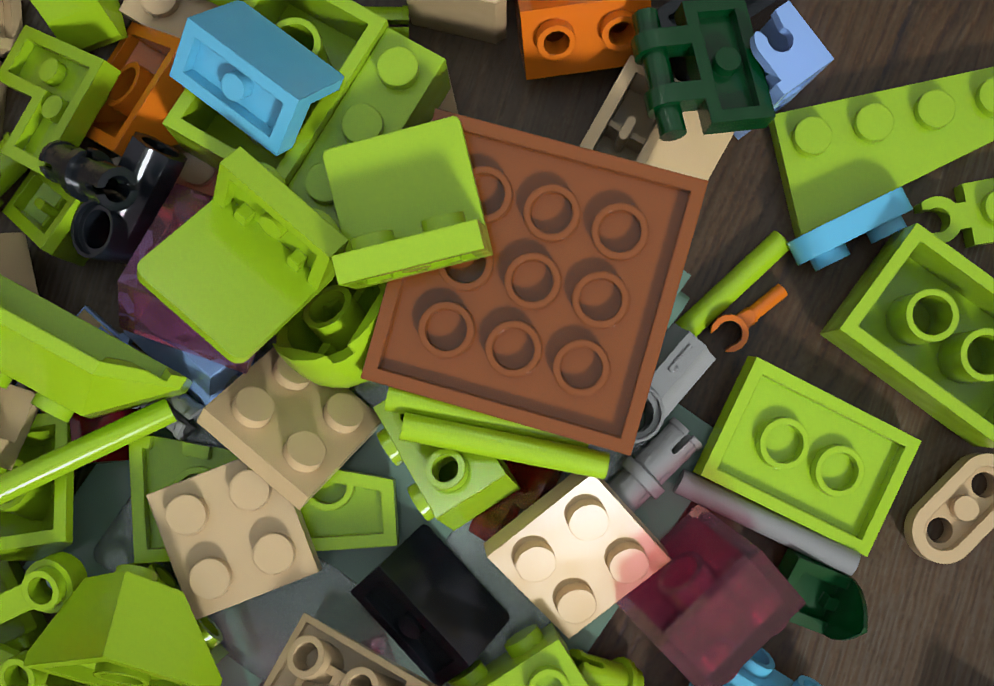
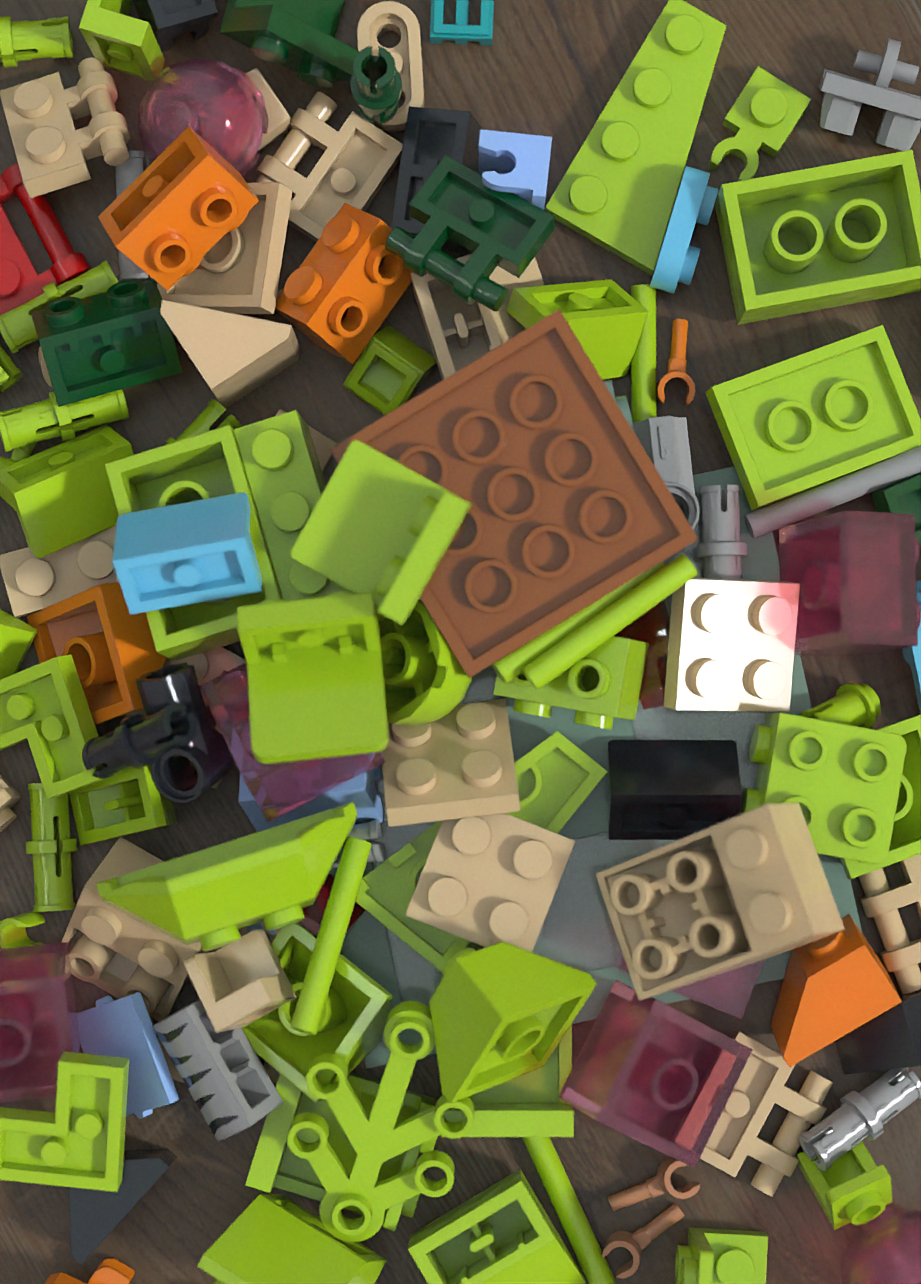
camera: 45 degrees left, 0 degrees up
none -> lime slope [343,326,436,415]
none -> lime panel [506,279,649,379]

